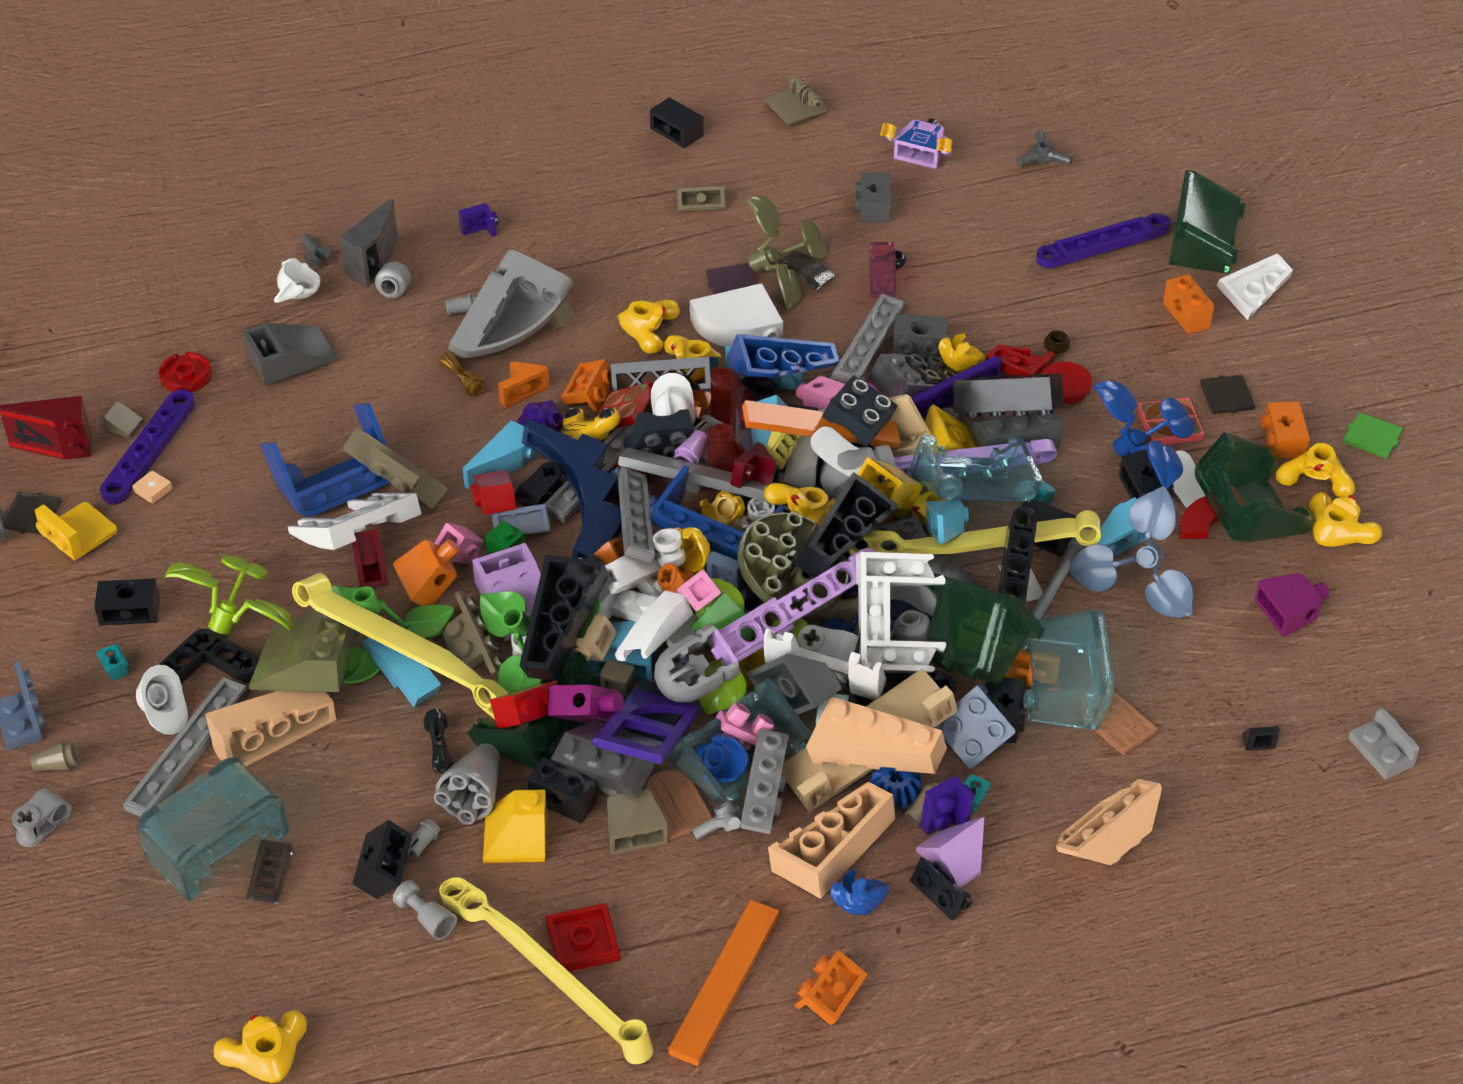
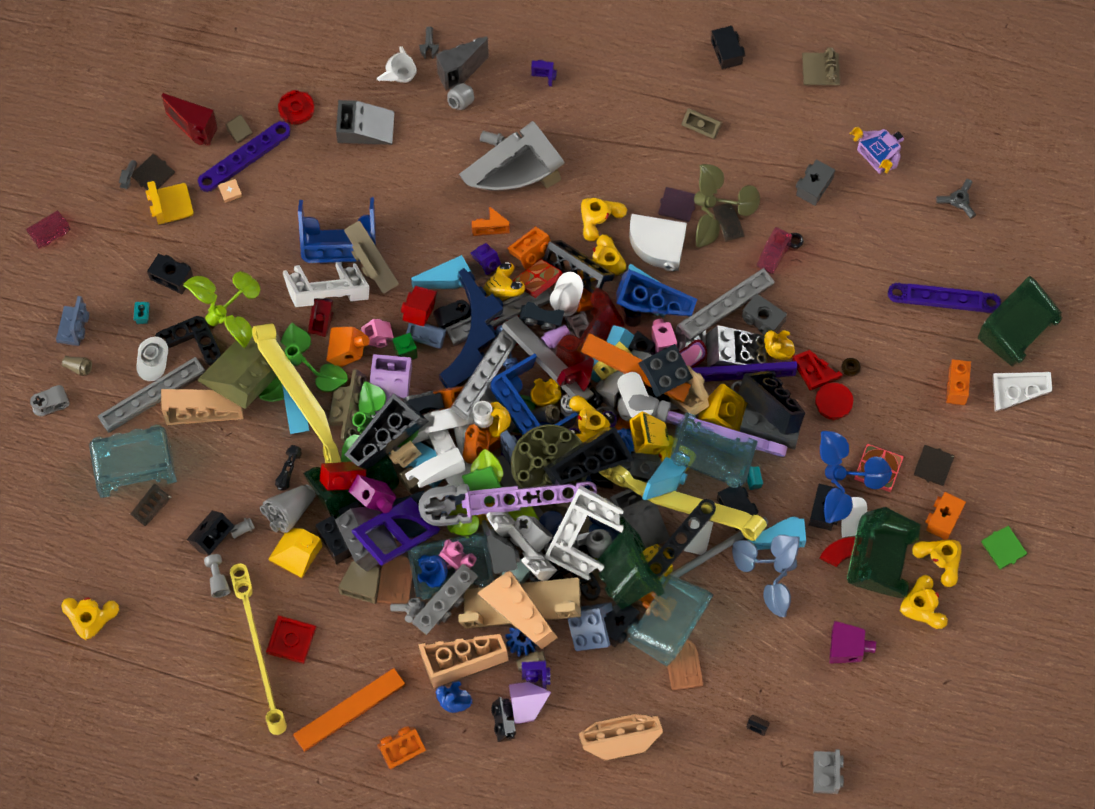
camera: 30 degrees right, 20 degrees up
pearl gold piece [439,351,485,397] -> none
bright pink panel [676,570,721,612] -> none
teal piece [964,774,991,813] -> none

